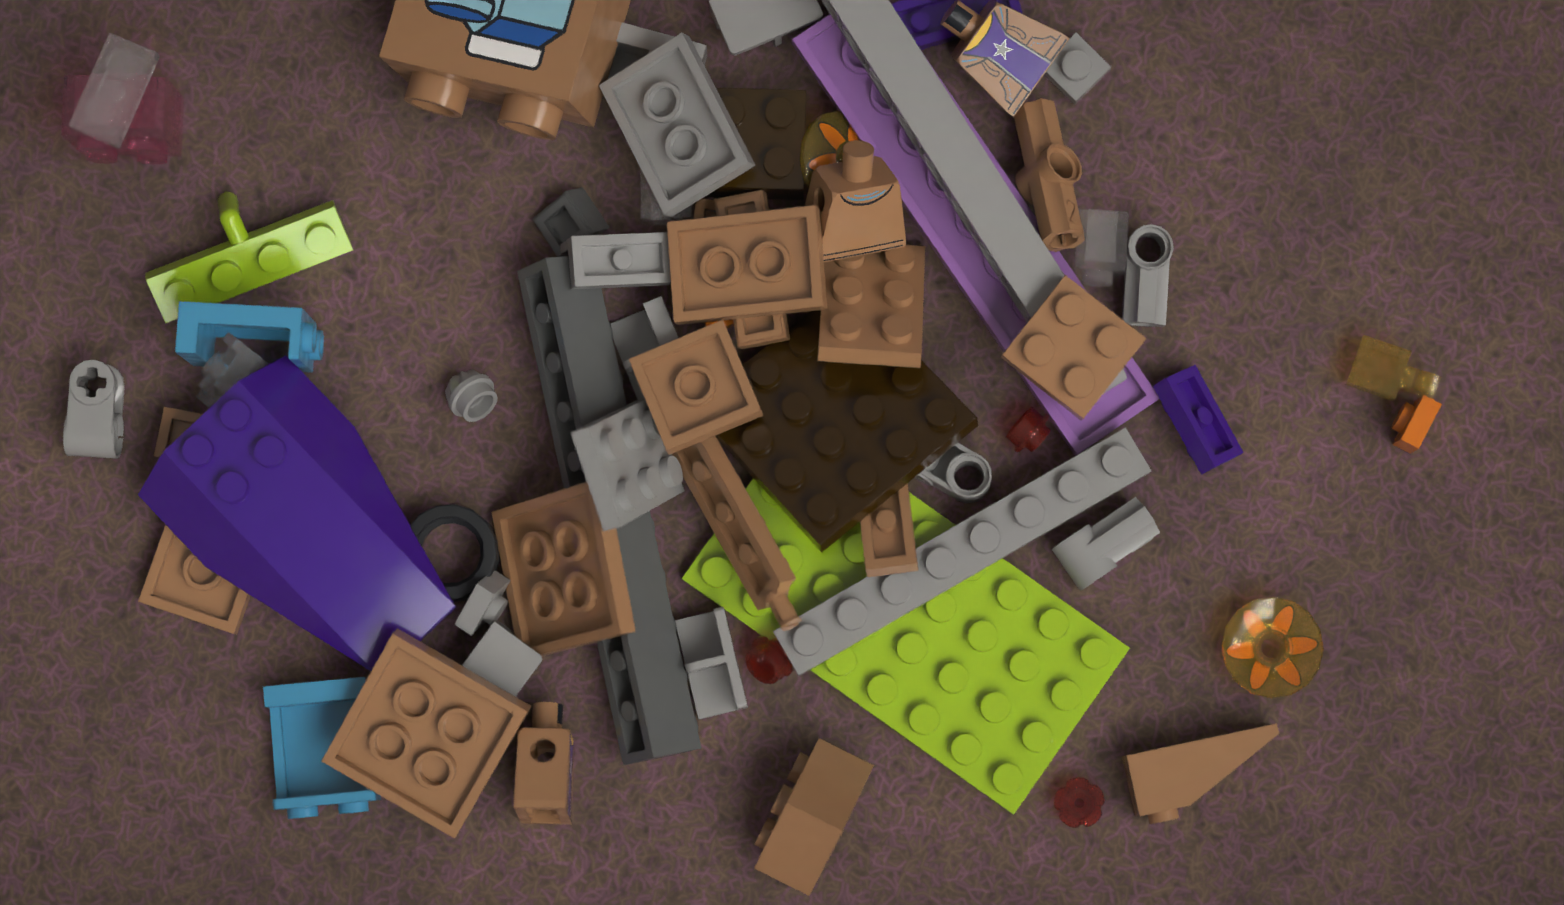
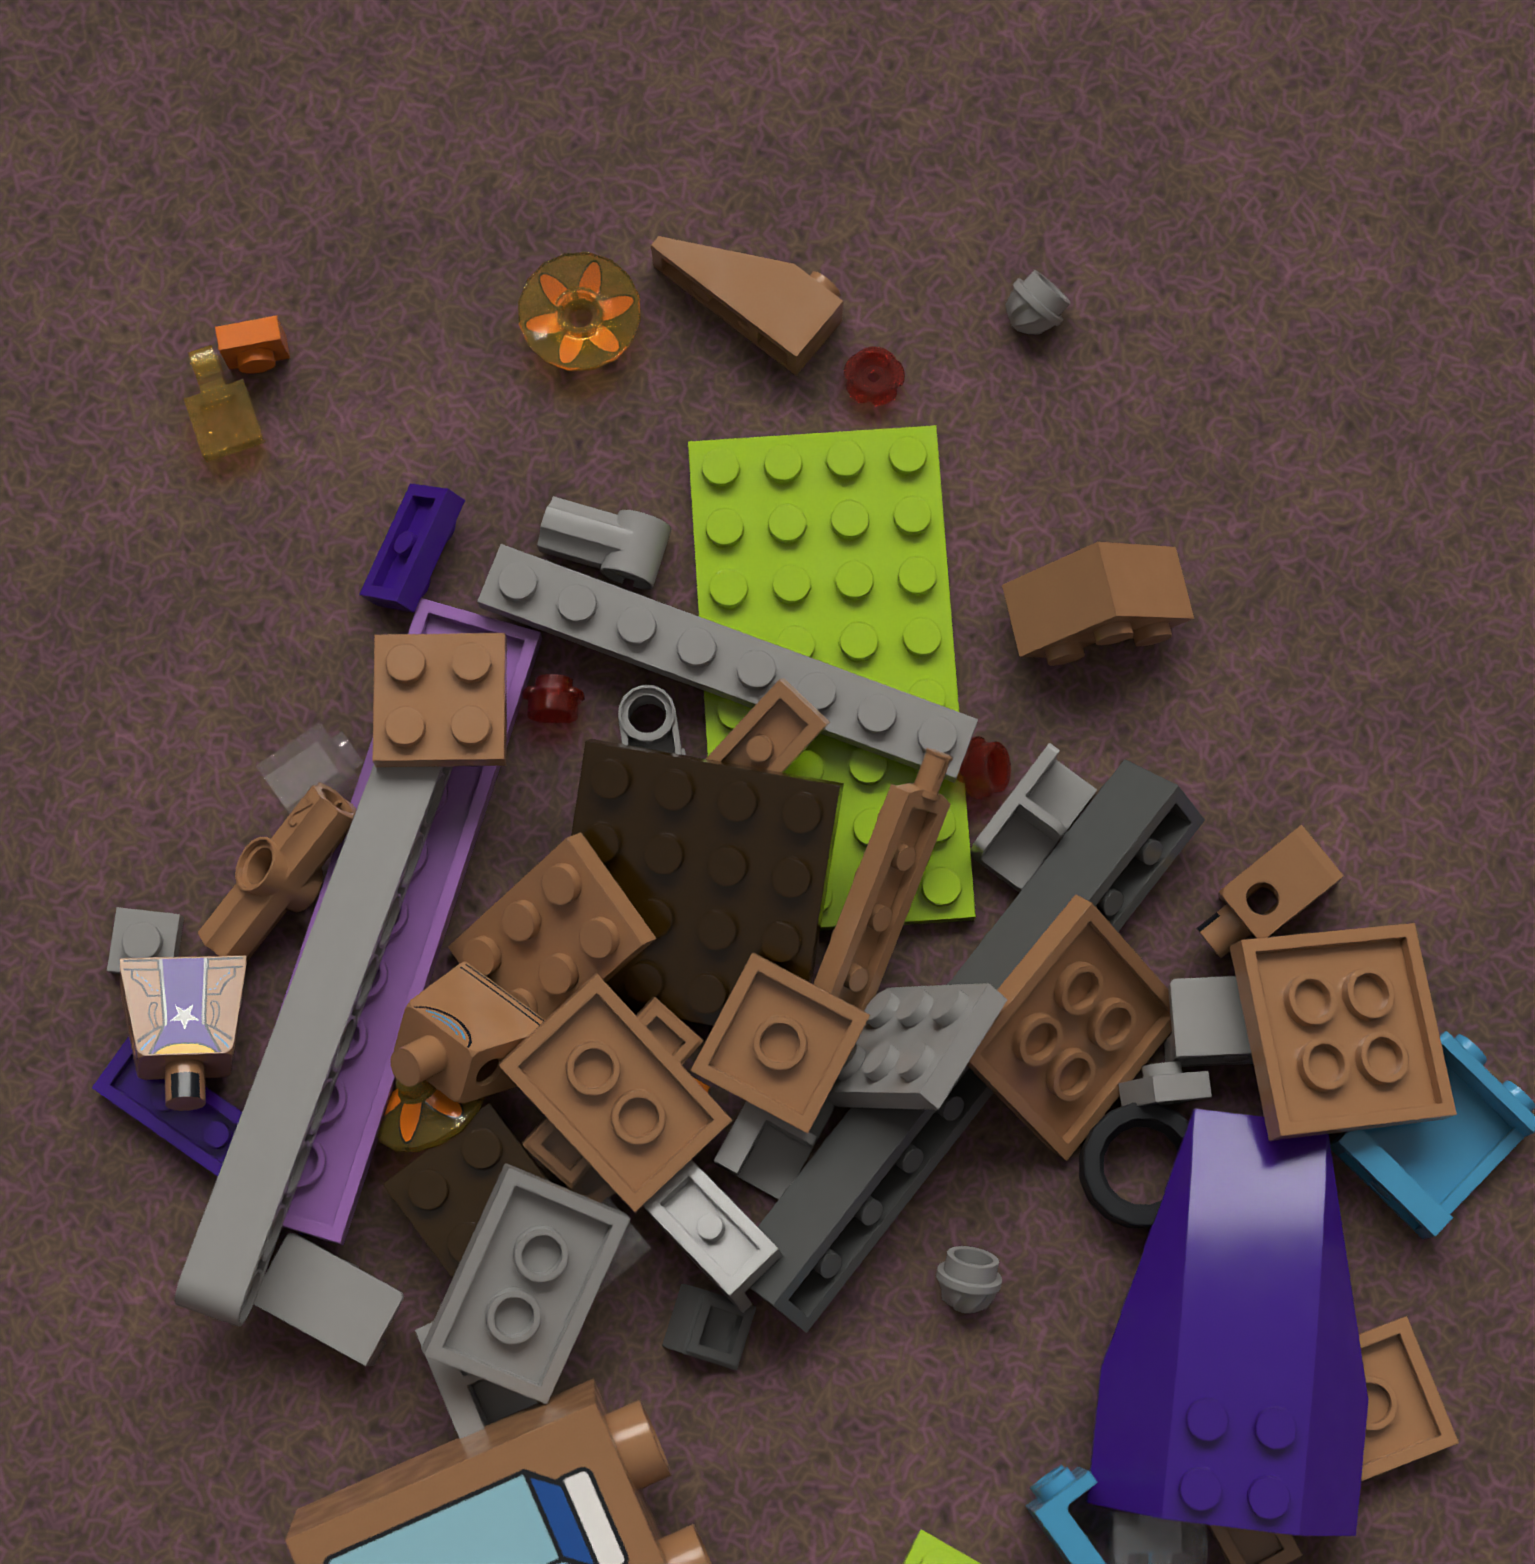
camera: 130 degrees left, 5 degrees down
light grey piece [1122,224,1174,327] -> none

